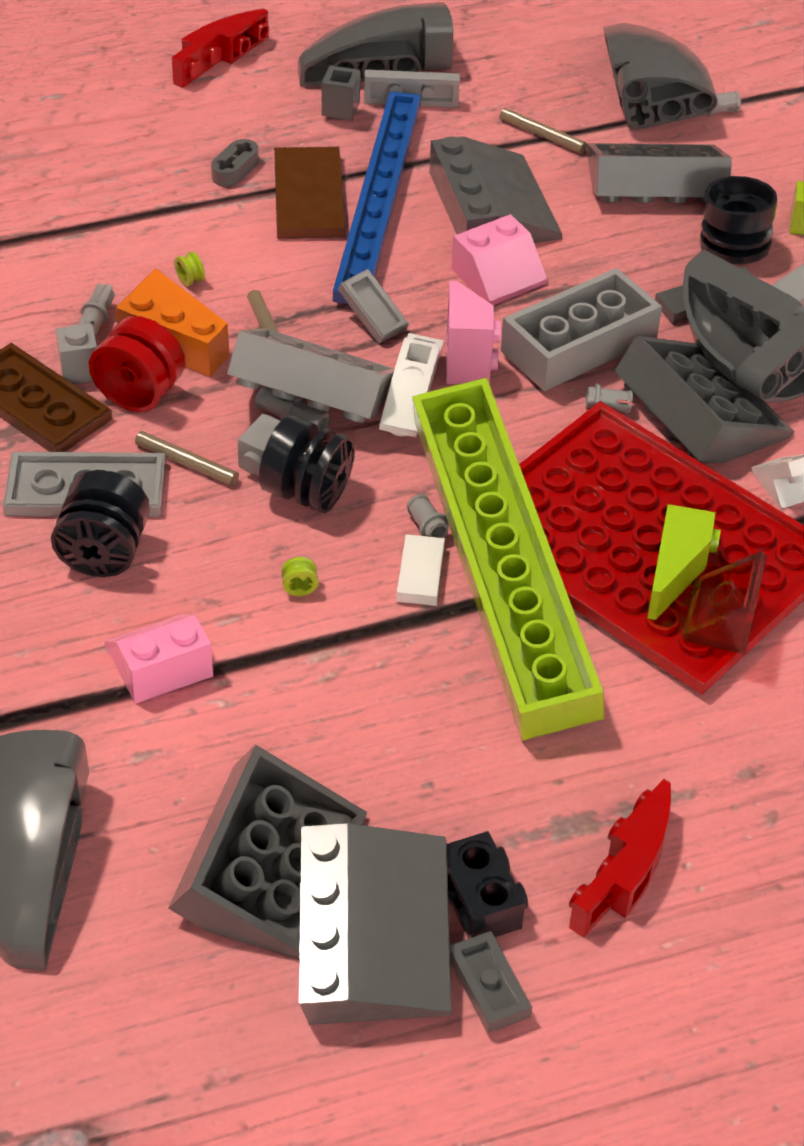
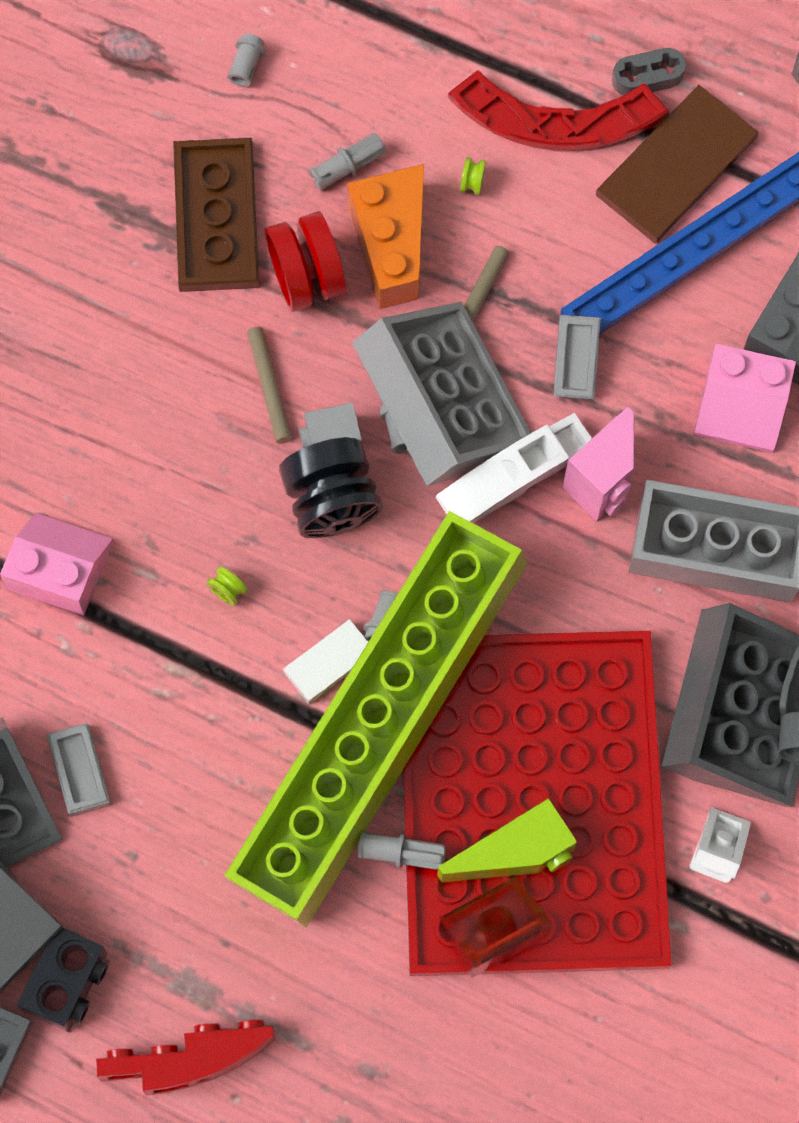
camera: 45 degrees right, 25 degrees up
light grey tile [3,452,166,517] -> none
black wheel [51,470,150,577] -> none
light grey brick [55,324,97,384] -> none
light grey pin [585,384,633,414] -> none
none -> light grey tile [47,722,111,817]
none -> light grey axle [358,831,446,869]
none -> red tile [448,70,669,151]

